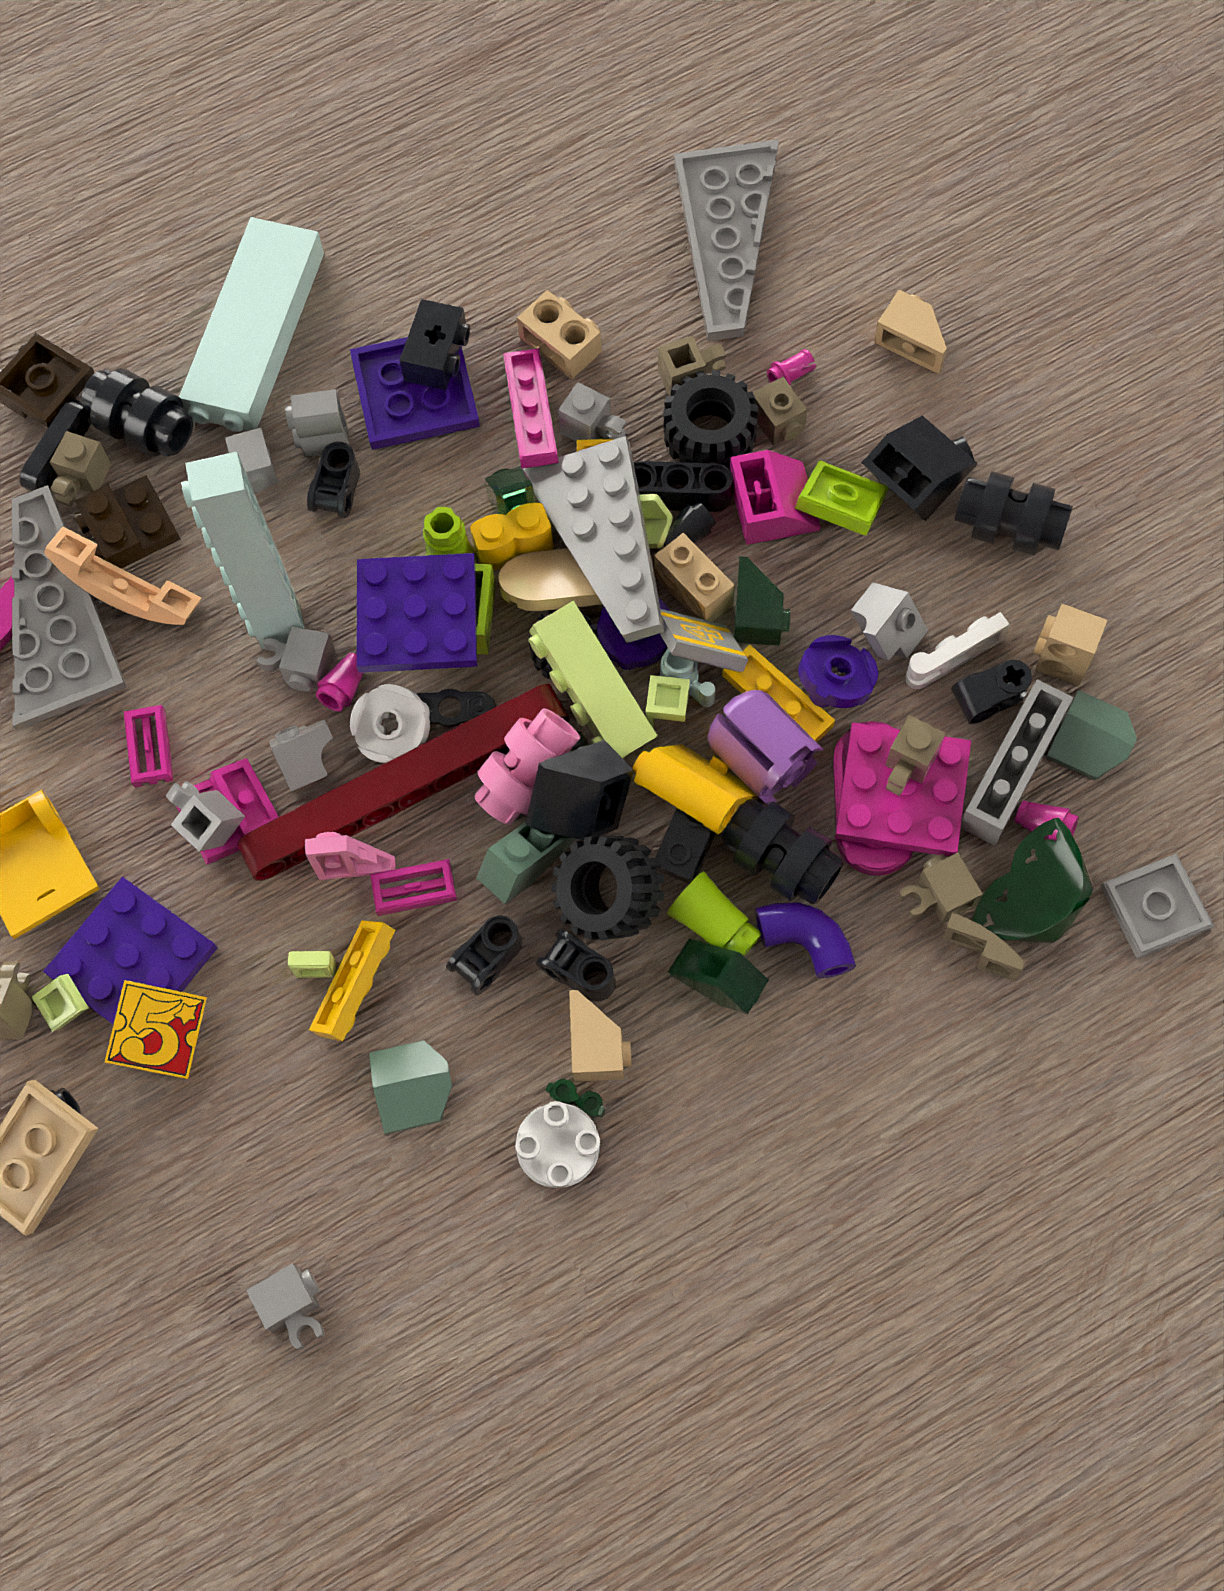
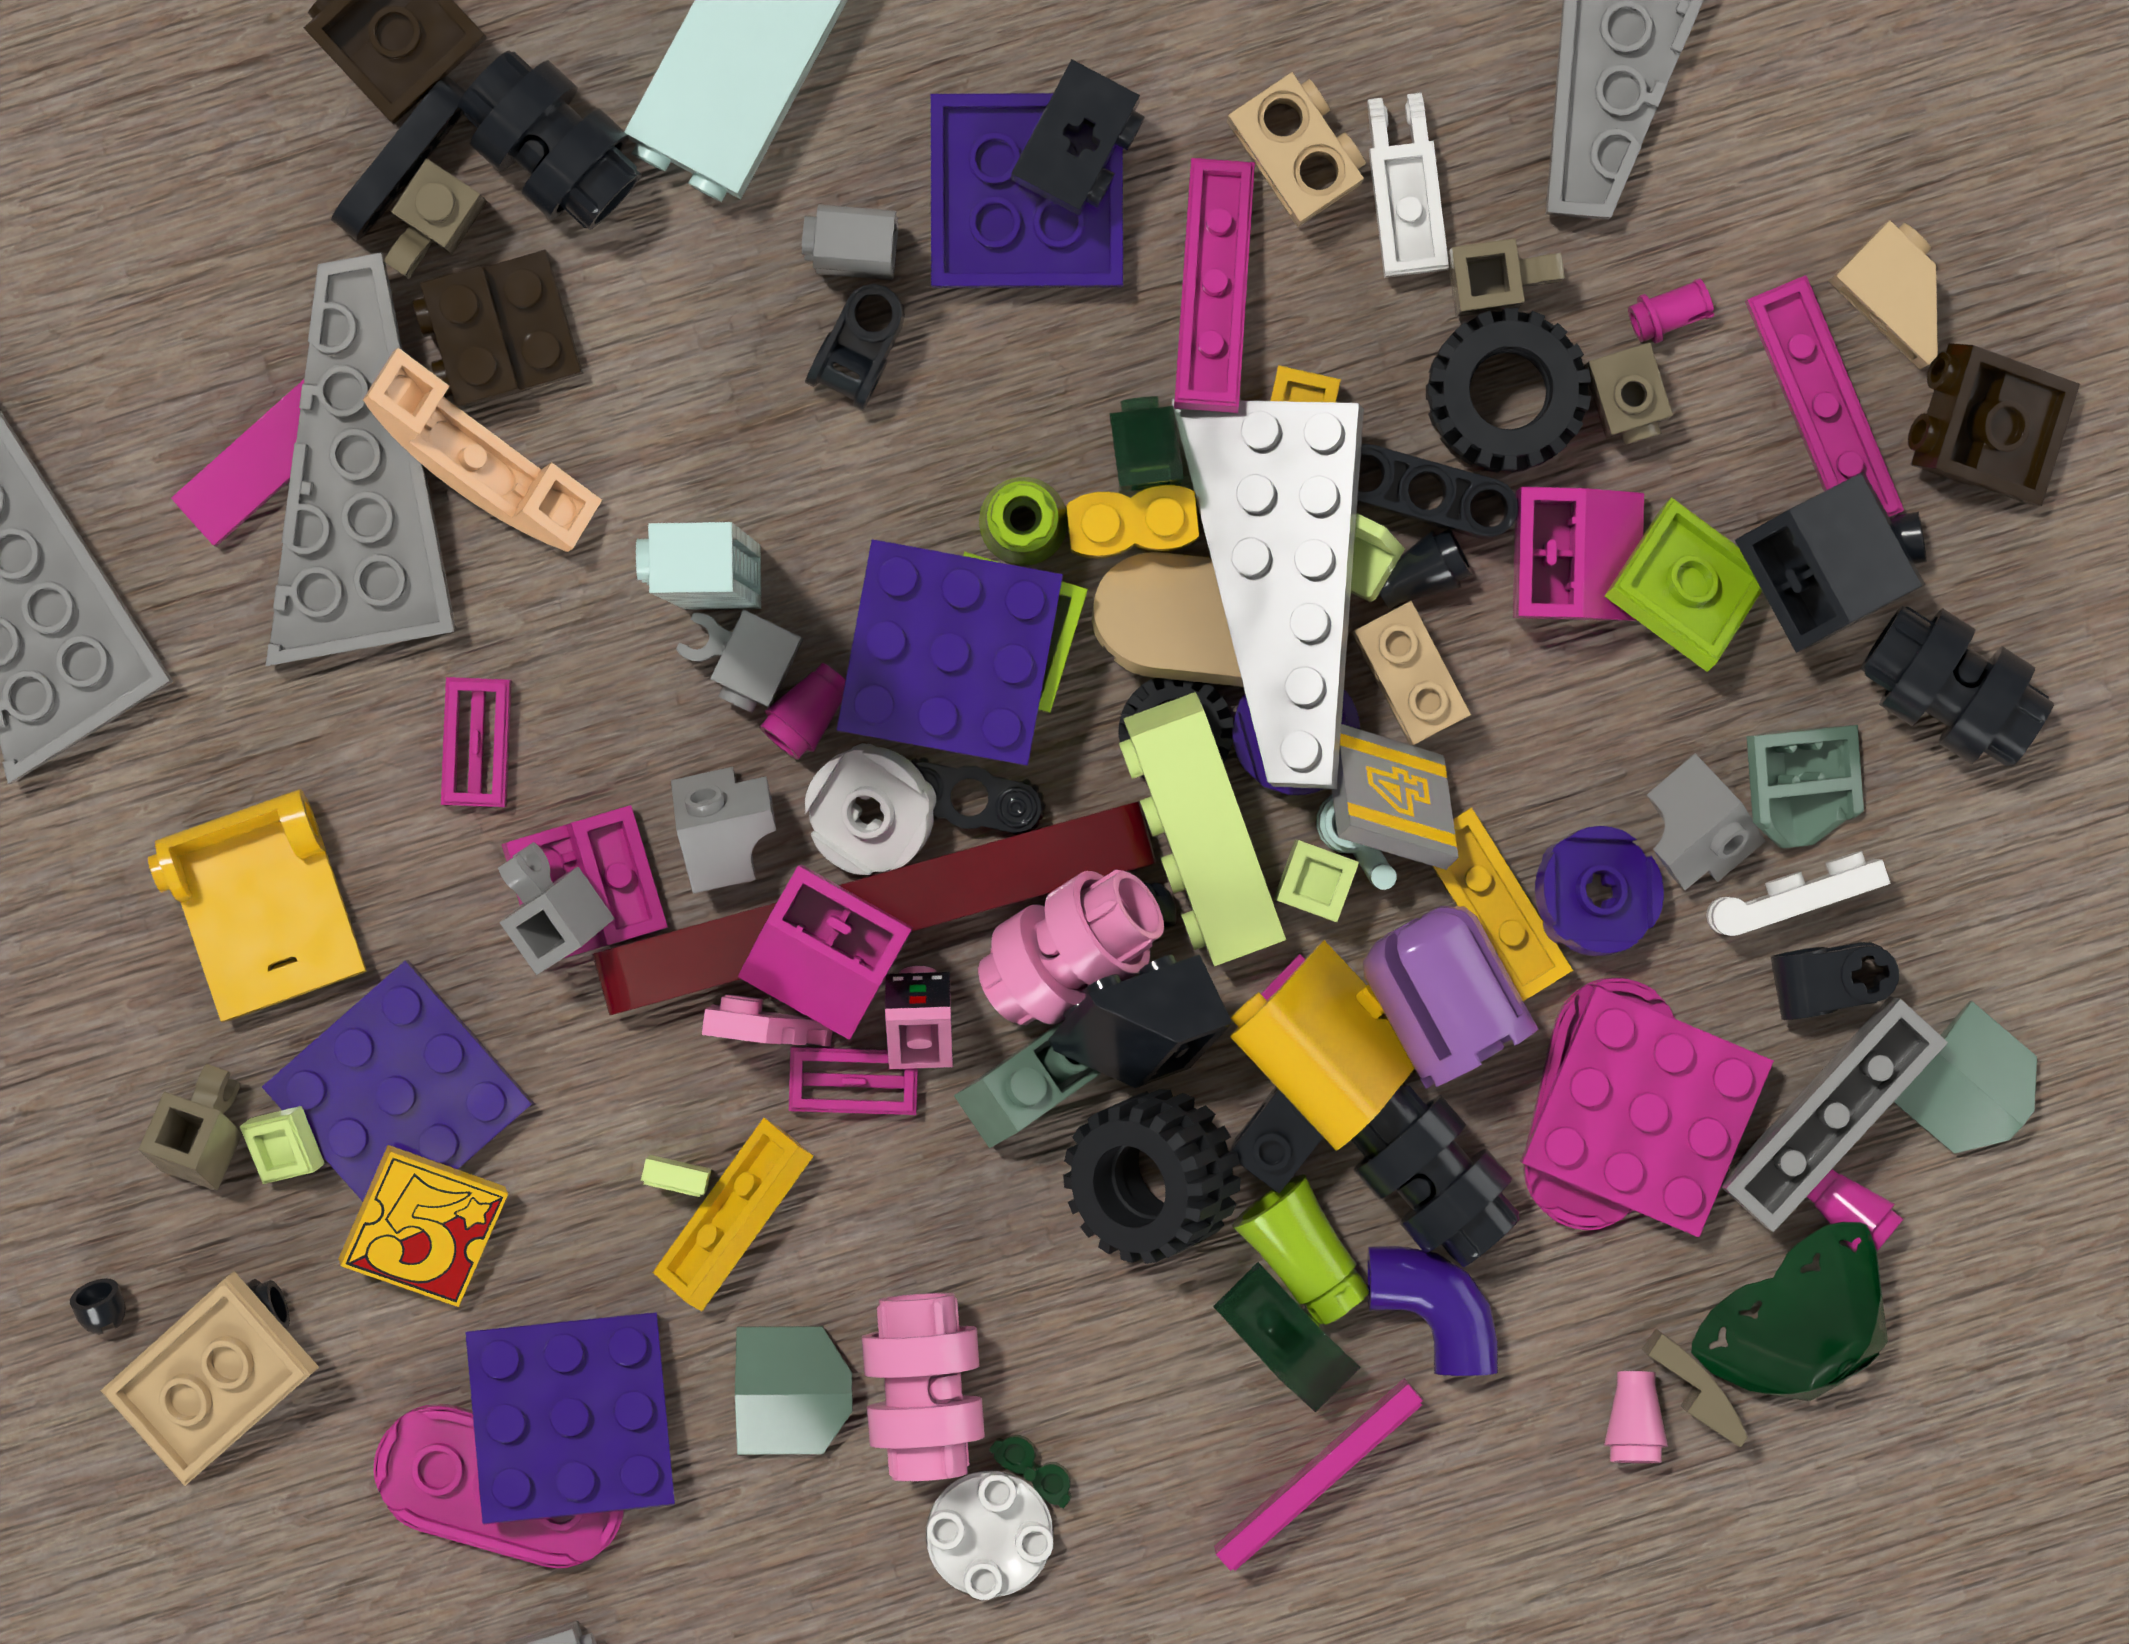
camera: 10 degrees right, 20 degrees up
light grey brick [225,428,278,492] -> none
black piece [446,915,522,995] -> none
black piece [536,929,616,1001] -> none
light grey brick [558,382,627,442] -> none
tan slope [569,990,632,1082] -> none
clear green slope [734,556,790,646] -> none
dark tan brick [885,715,946,796] -> none
dark tan brick [898,853,983,924] -> none
tan brick [1033,603,1107,686] -> none
light grey tile [1100,854,1214,959] -> none
none -> dark pink tile [373,1404,625,1568]
none -> dark purple plate [465,1312,675,1525]
none -> dark pink slope [738,864,913,1040]
none -> bright pink piece [862,1293,985,1481]
none -> bright pink slope [885,966,953,1069]
none -> dark pink tile [1214,1378,1423,1571]
none -> white hinge [1367,93,1449,278]
none -> bright pink cone [1604,1371,1668,1464]
none -> dark pink tile [1745,275,1904,517]
none -> sand green slope [1747,725,1864,848]
none -> dark brown plate [1908,343,2080,506]

